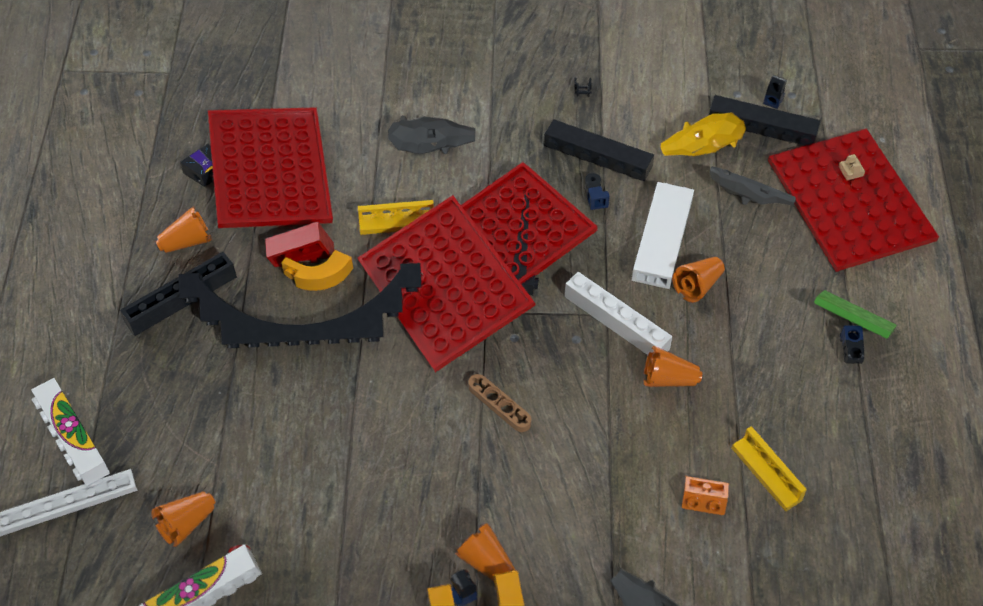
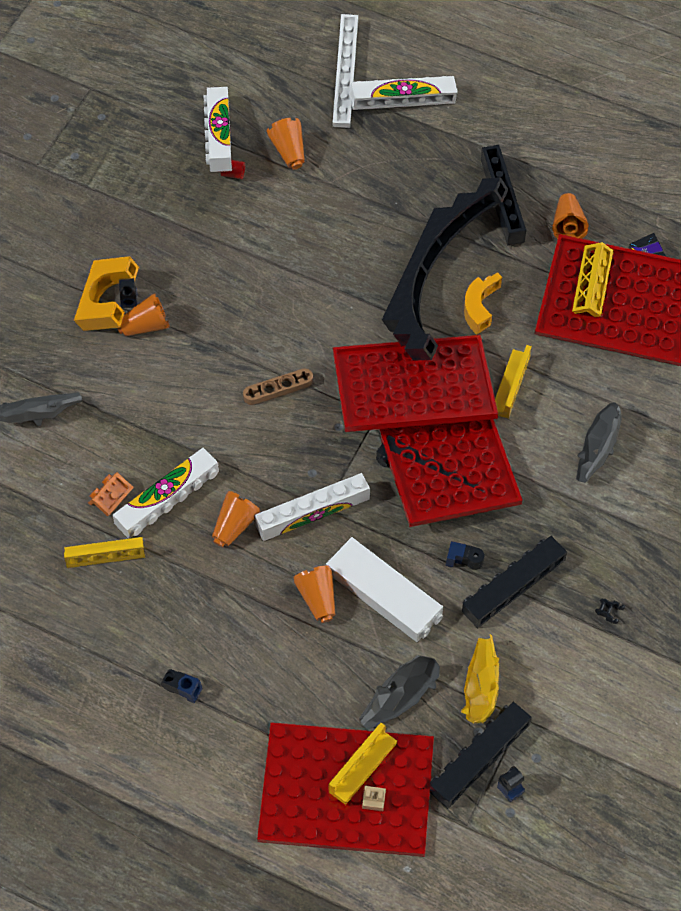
camera: 115 degrees right, 5 degrees up
red wedge [265,222,334,267] -> none
bright green tile [814,290,897,339] -> none
none -> white brick [113,448,219,539]
none -> yellow fence [329,722,397,805]
none -> yellow fence [572,242,613,317]

